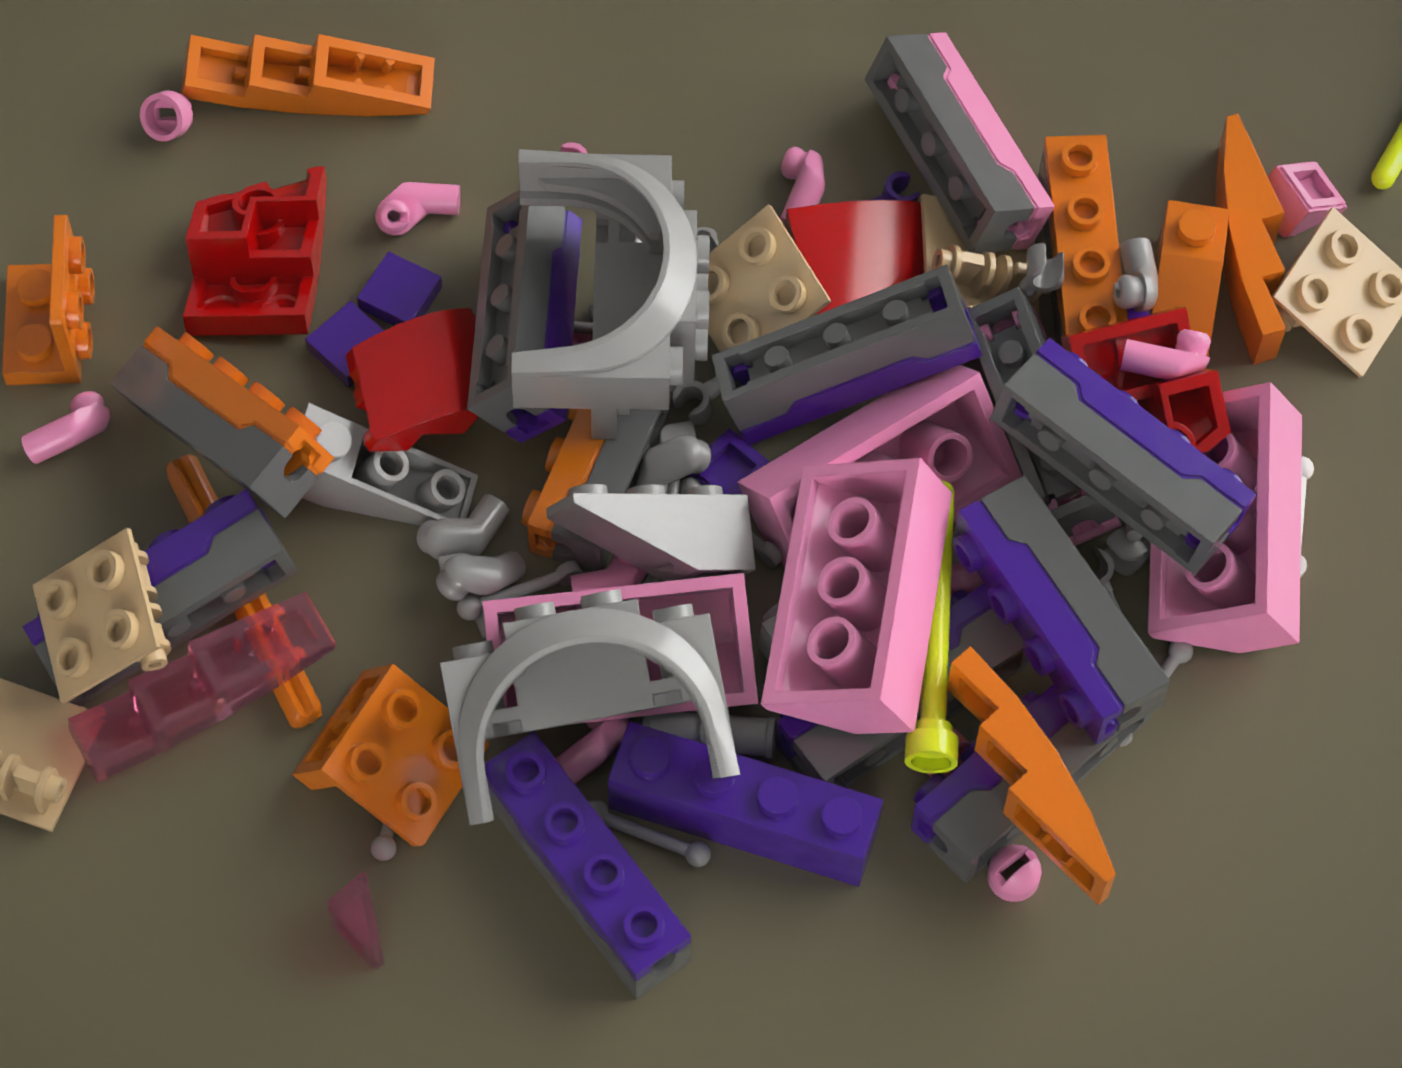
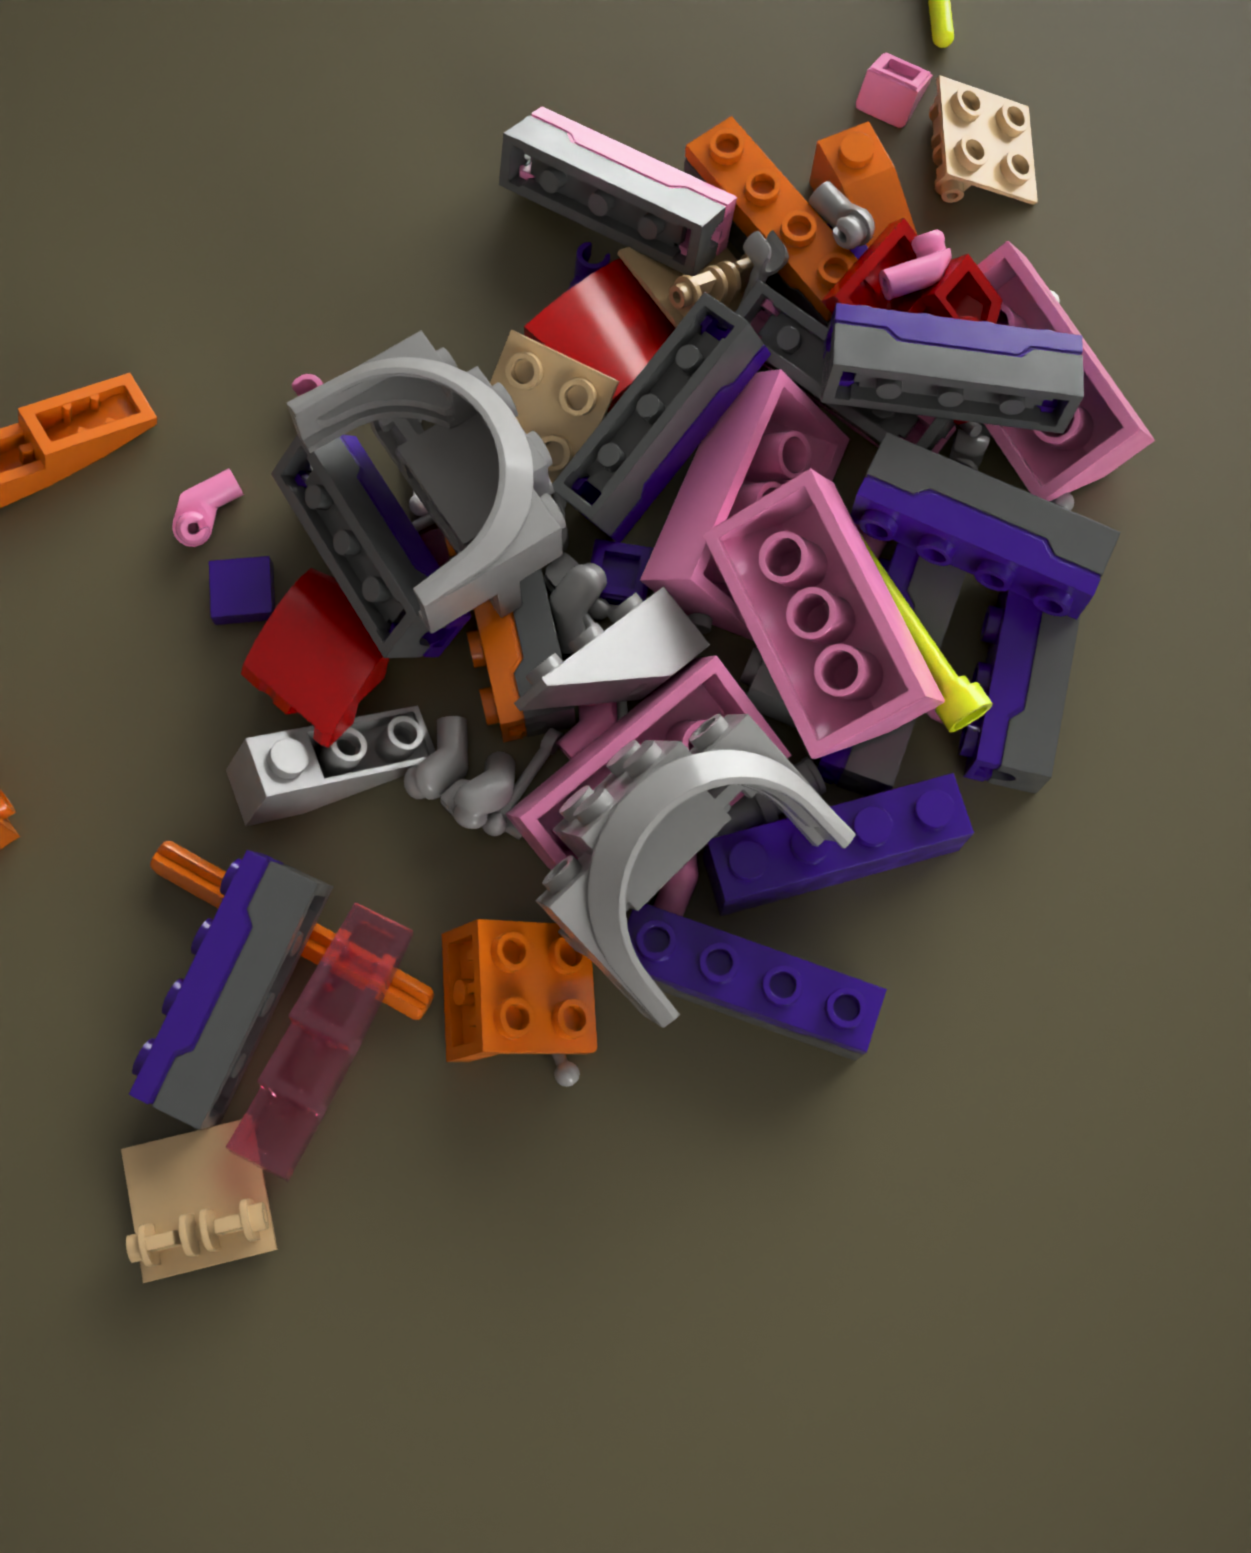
camera: 35 degrees left, 10 degrees up
bright pink arm [21,391,110,464] -> none
tan hinge [33,528,171,703] -> none
piece [109,326,335,518] -> none
red slope [182,166,327,336] -> none
dark purple tile [305,301,384,388] -> none
clear pink slope [328,871,385,970] -> none
light grey hinge [589,800,711,867] -> none
bright pink arm [780,146,825,223] -> none
orange slope [947,646,1116,906] -> none
bright pink hinge [987,844,1042,902] -> none
orange slope [1215,113,1286,365] -> none

